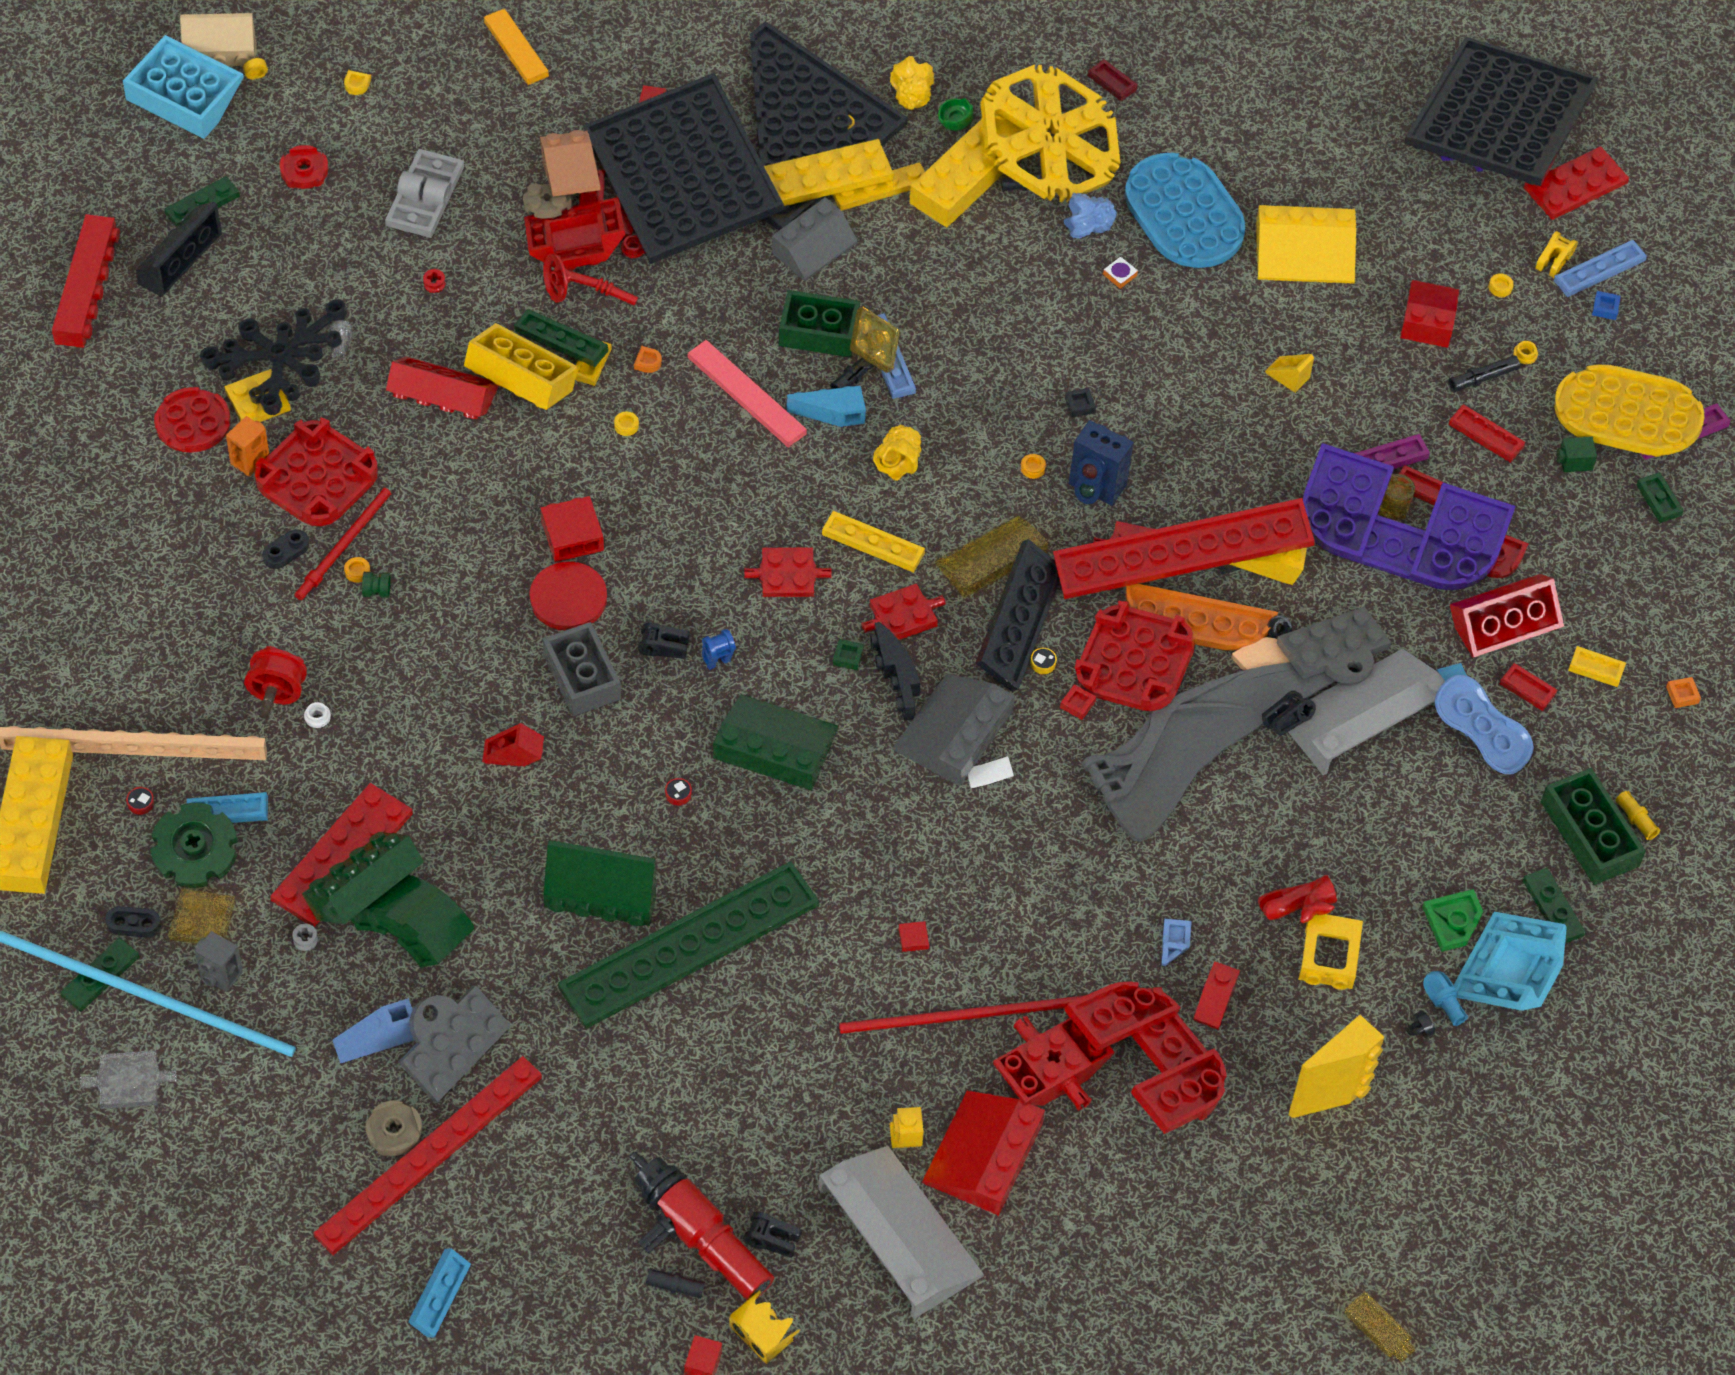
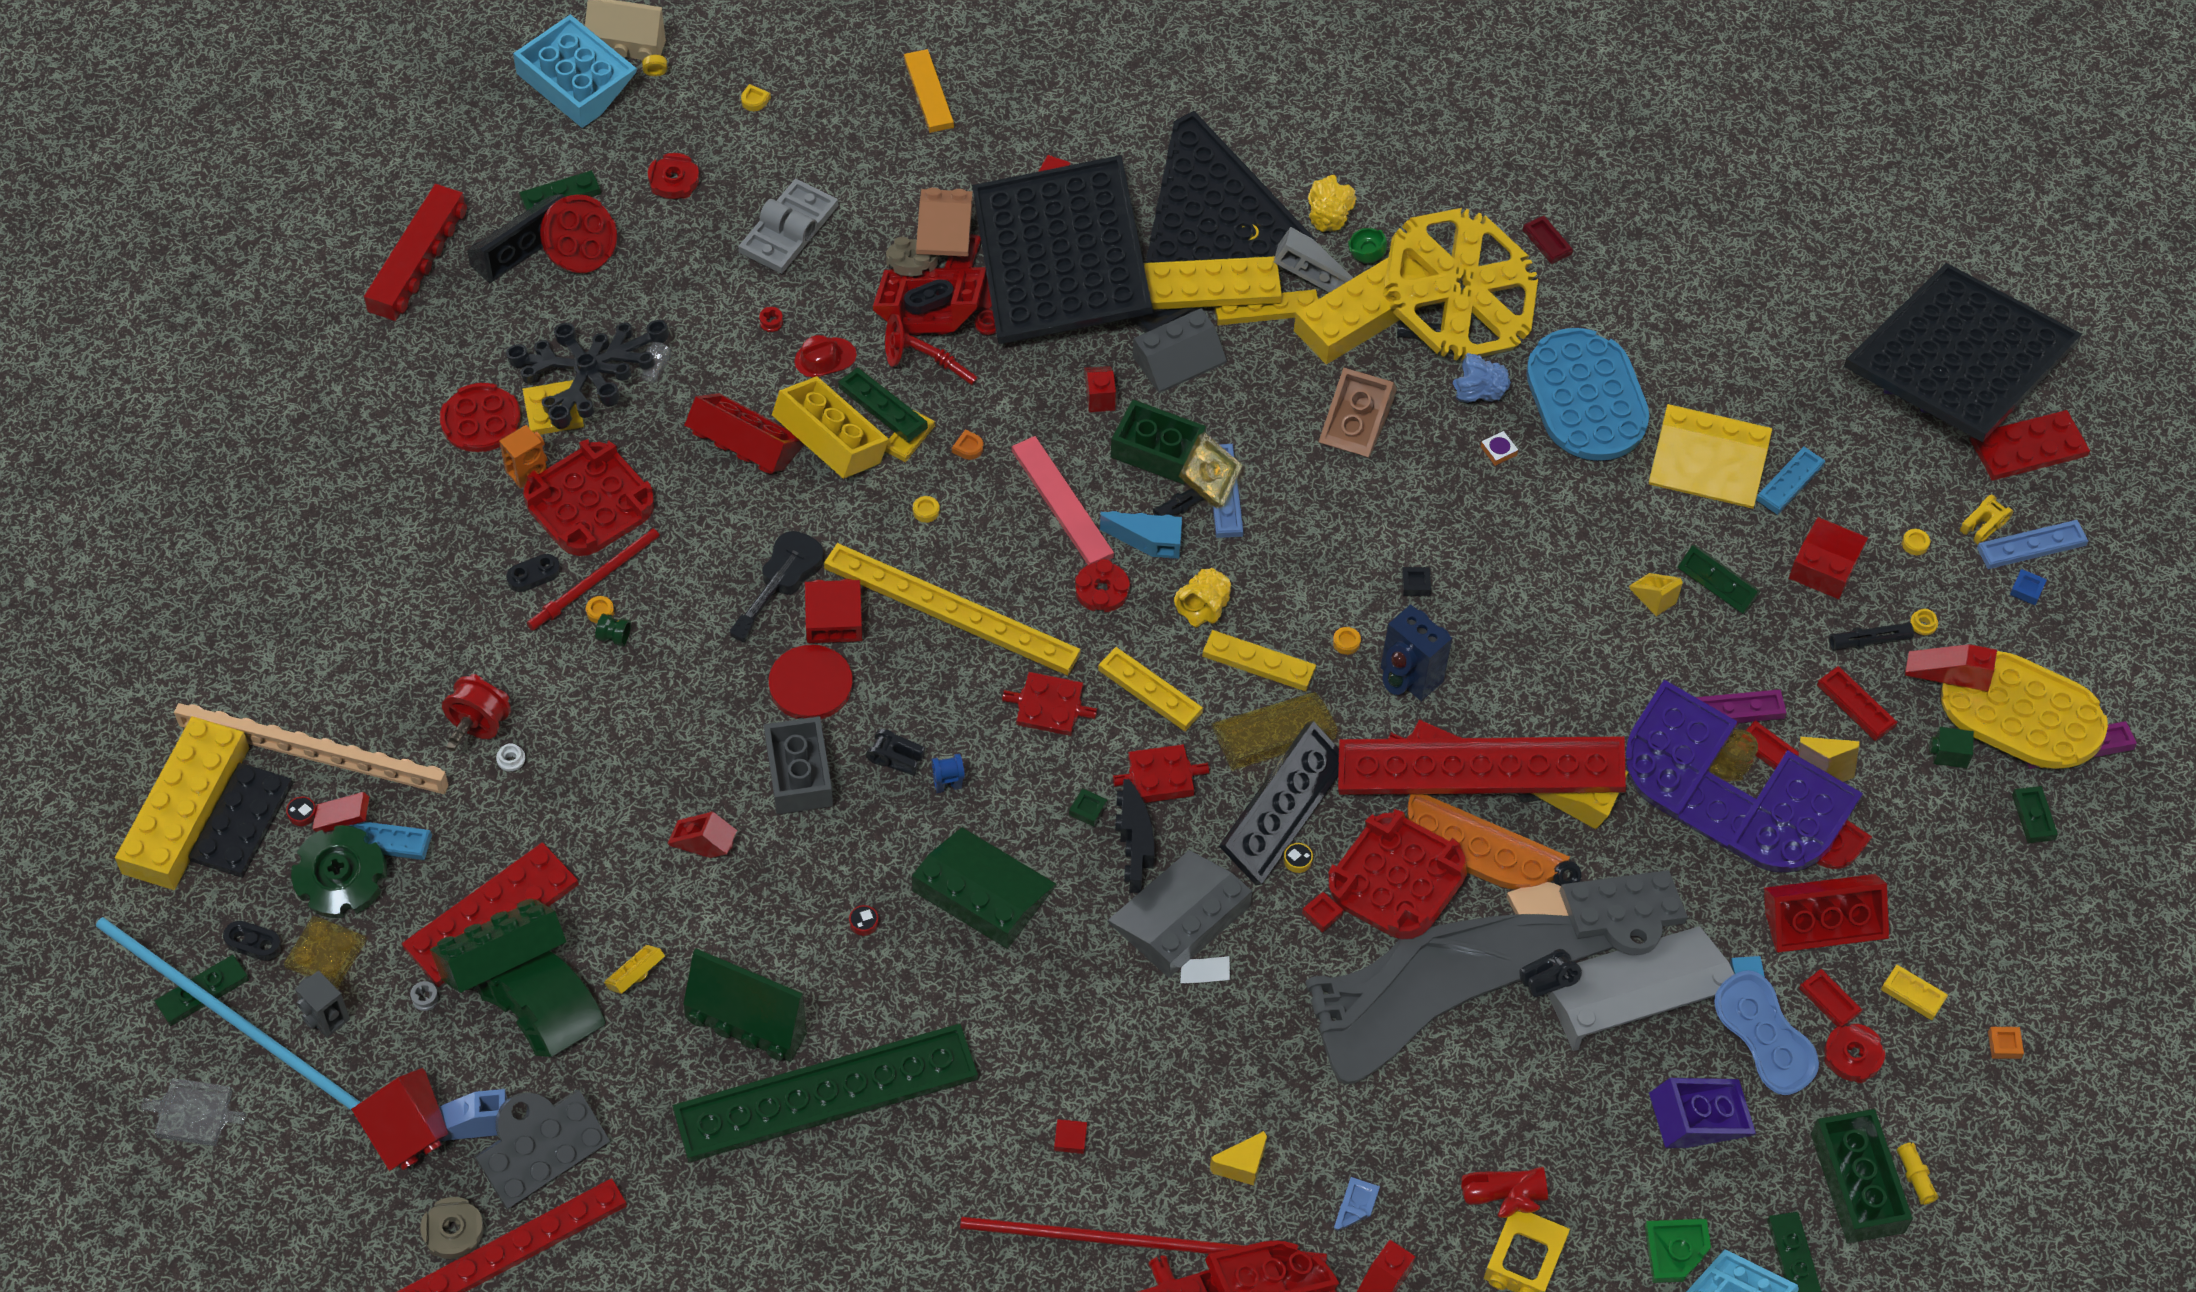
camera: 15 degrees right, 0 degrees up
none -> black plate [188,762,293,878]
none -> tile [313,792,369,832]
none -> red slope [351,1068,449,1171]
none -> red tile [540,195,617,273]
none -> yellow plate [604,945,665,994]
none -> black piece [730,531,824,642]
none -> red piece [794,335,857,377]
none -> yellow plate [824,543,1081,676]
none -> black plate [904,279,954,314]
none -> red plate [1075,559,1130,612]
none -> red slope [1084,366,1116,412]
none -> yellow plate [1202,630,1316,692]
none -> yellow slope [1210,1131,1267,1186]
none -> light grey slope [1274,227,1353,292]
none -> nougat slope [1319,367,1397,458]
none -> dark purple slope [1649,1078,1756,1148]
none -> dark green plate [1677,545,1761,614]
none -> dark azure plate [1756,447,1825,515]
none -> yellow slope [1799,737,1859,782]
none -> red plate [1824,1024,1885,1083]
none -> red slope [1905,644,1997,691]

